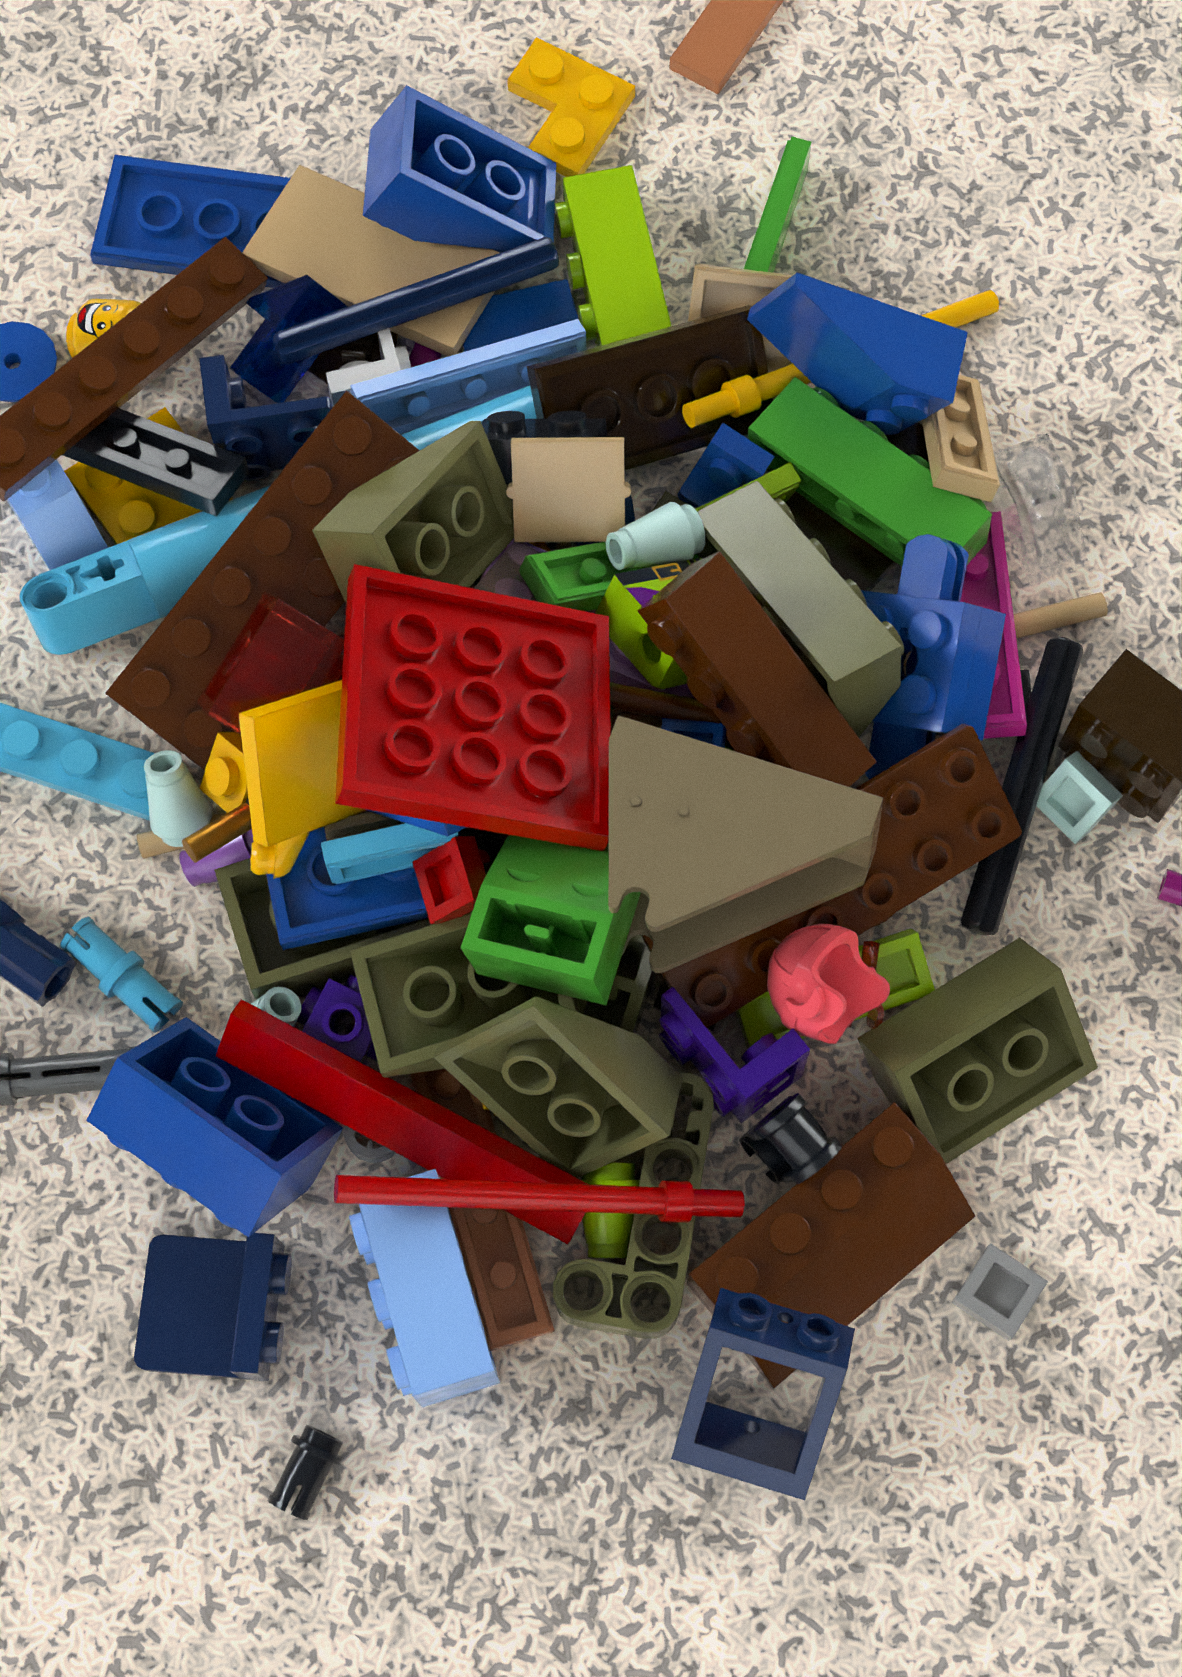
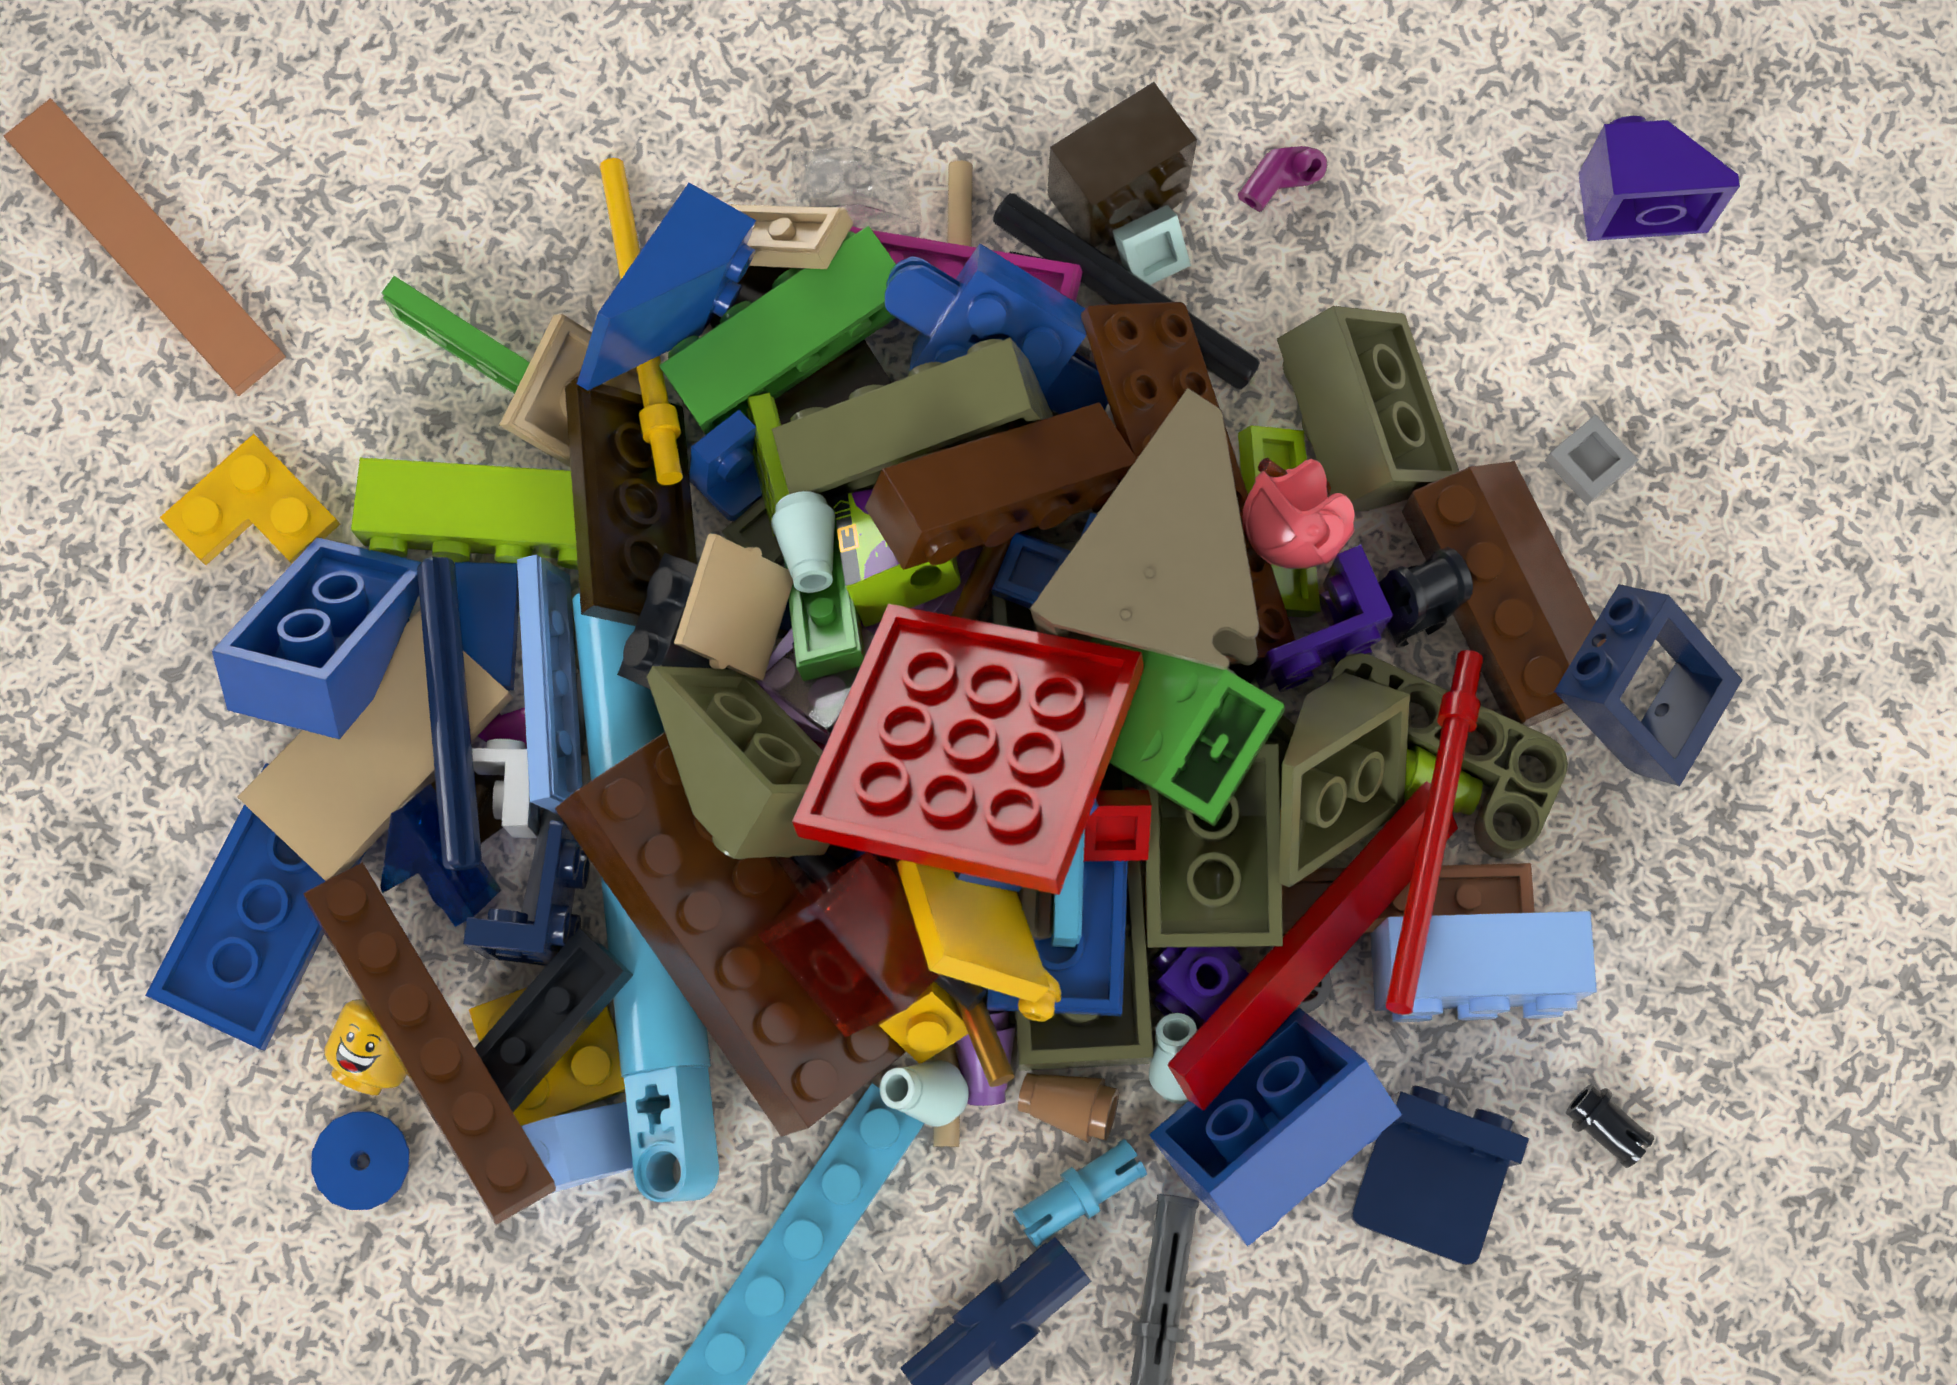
camera: 75 degrees left, 5 degrees up
none -> medium nougat cone [1018,1073,1119,1143]

